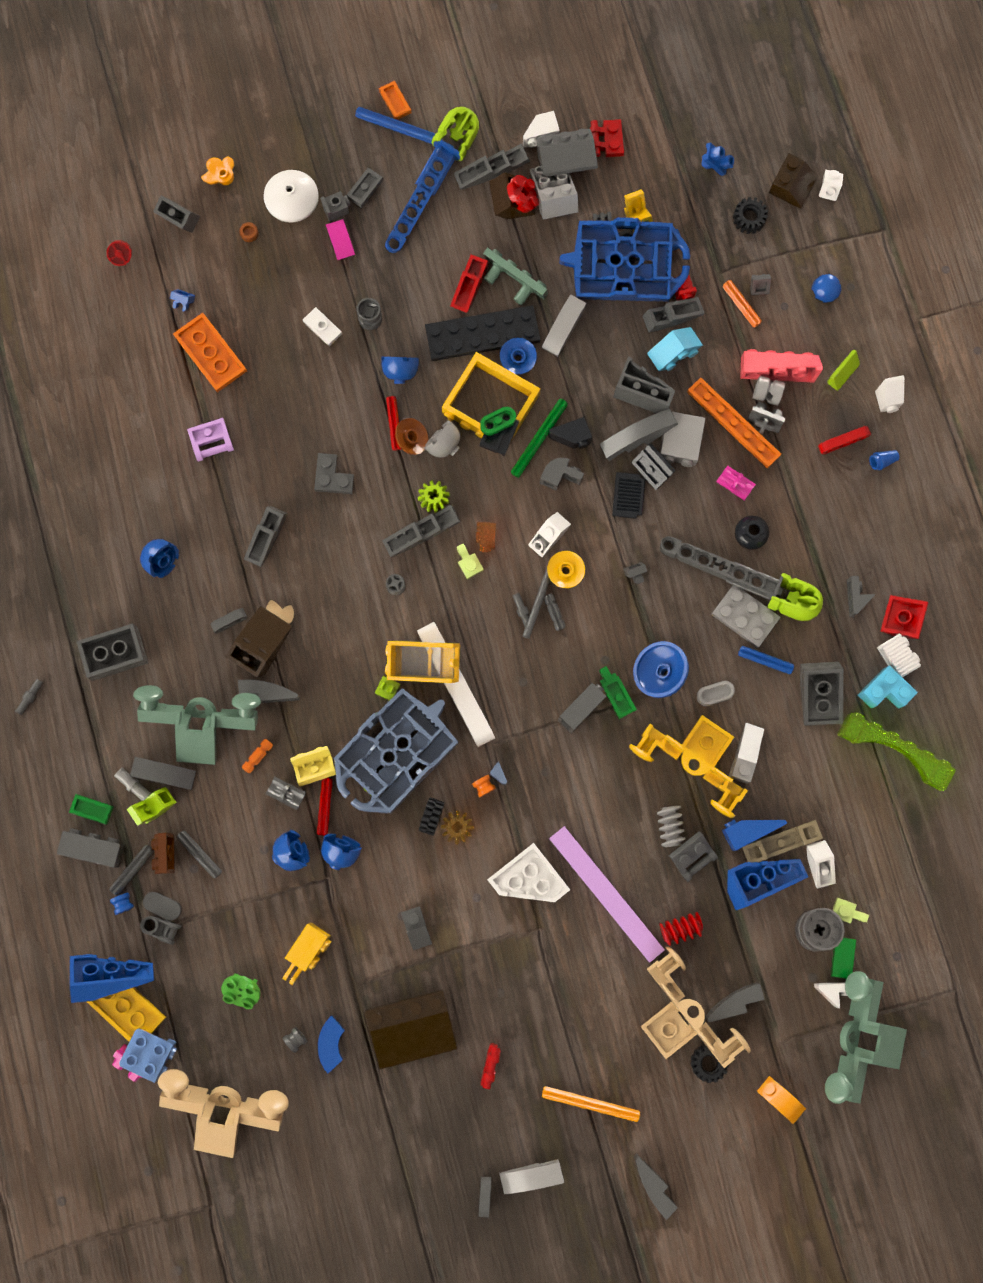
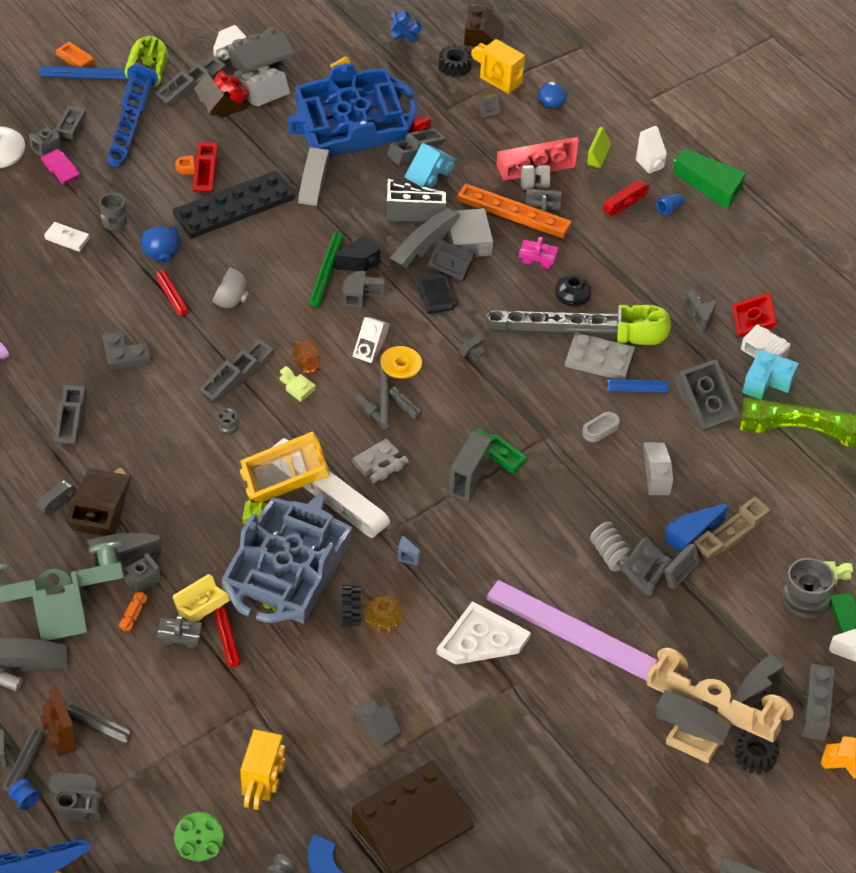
camera: 20 degrees left, 30 degrees down
lime brick [127,787,177,826] -> none
blue cylinder [272,830,310,871] -> none
blue cylinder [321,834,362,870] -> none
dark orange dish [395,418,428,455] -> none
lime gear [418,480,450,513] -> none
yellow window [442,352,541,439] -> none
orange wheel [472,775,496,798] -> none
black plate [479,411,519,456] -> none
green plate [480,407,516,436] -> none
red plate [480,1043,501,1089] -> none
sand green plate [483,247,548,306] -> none
blue dish [500,338,537,375] -> none
light orange axle [542,1086,640,1122] -> none
red plate [589,119,624,157] -> none
yellow piece [629,715,748,818] -> none
blue dish [633,641,689,698] -> none
red piece [659,912,703,947] -> none
orange axle [723,280,762,328] -> none
blue wedge [727,859,808,910] -> none
white slope [806,840,836,889] -> none
white bracket [819,170,843,201] -> none
none -> dark grey brick [124,553,161,592]
none -> orange tile [175,156,195,175]
none -> light grey plate [352,438,409,483]
none -> yellow brick [471,39,525,94]
none -> dark grey slope [656,690,732,746]
none -> dark grey tile [664,544,700,589]
none -> green slope [672,148,746,209]
none -> dark grey brick [801,663,835,741]

